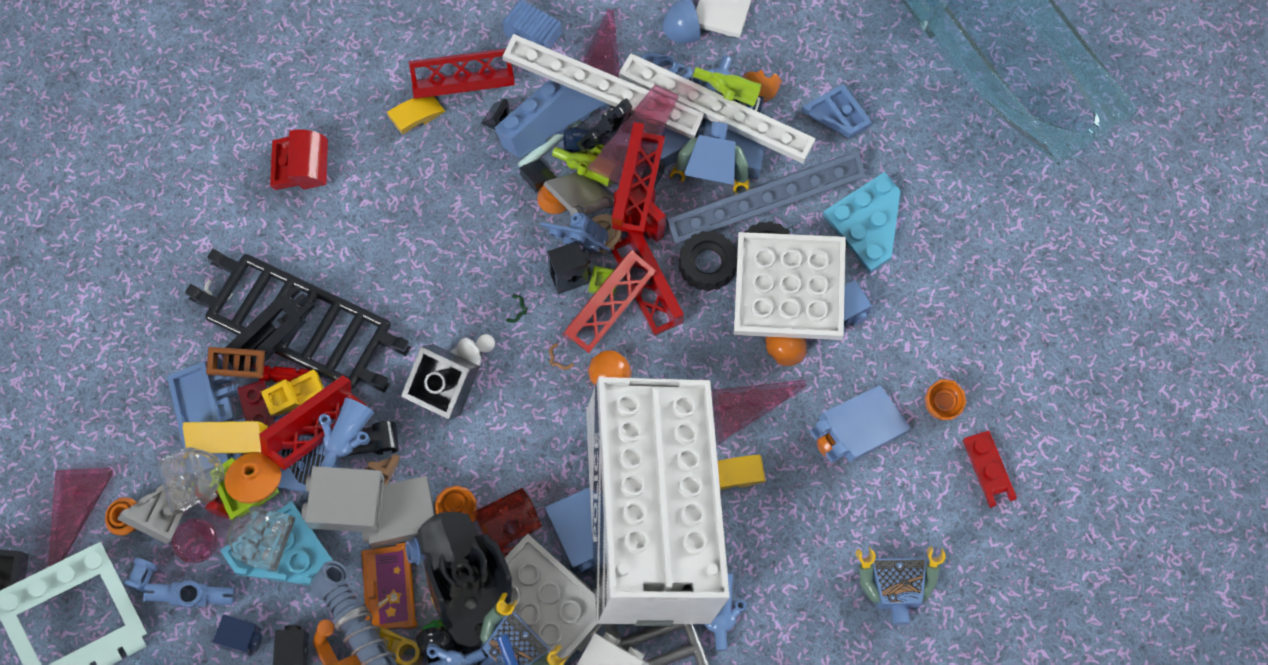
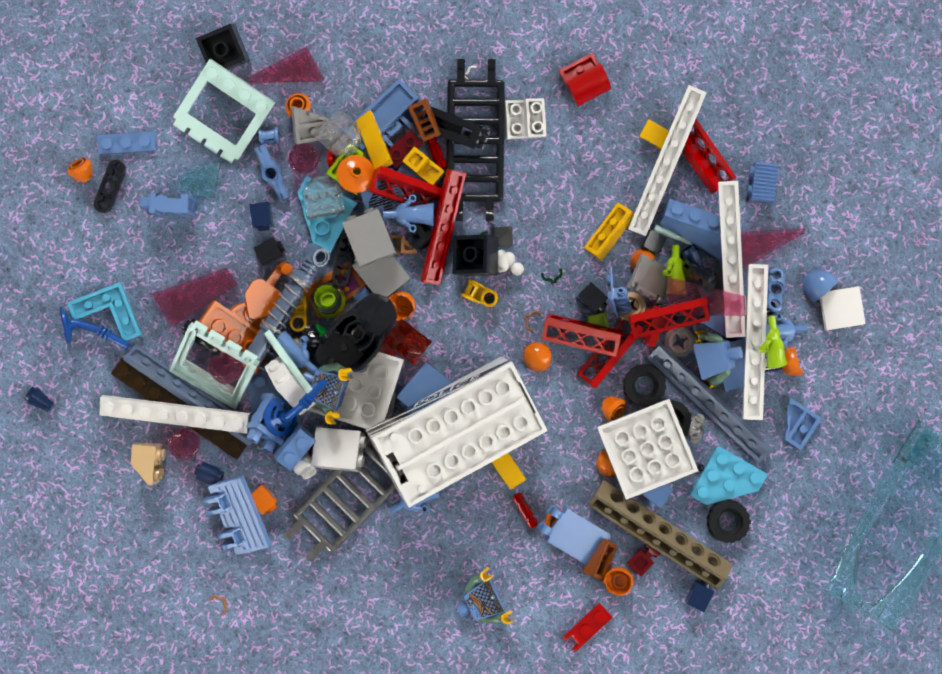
camera: 70 degrees right, 20 degrees up
black slope [482,98,509,131] -> none
clear pink wing [712,379,807,442] -> none
none -> lime piece [312,283,346,318]
none -> black beam [331,233,354,288]
none -> red tile [421,169,466,285]
none -> yellow piece [460,278,498,308]
none -> dark grey slope [493,226,513,247]
none -> white slope [504,98,547,140]
none -> red axle [512,492,538,529]
none -> dark orange slope [582,539,617,581]
none -> yellow slope [584,202,634,261]
none -> dark tan brick [588,480,732,589]
none -> orange cone [601,396,626,421]
none -> dark red plate [627,544,661,576]
none -> white plate [628,85,707,236]
none -> light grey gear [664,327,695,357]
none -> dark blue brick [685,580,714,613]
none -> light grey gear [689,413,705,444]
none -> black tyre [707,500,751,543]

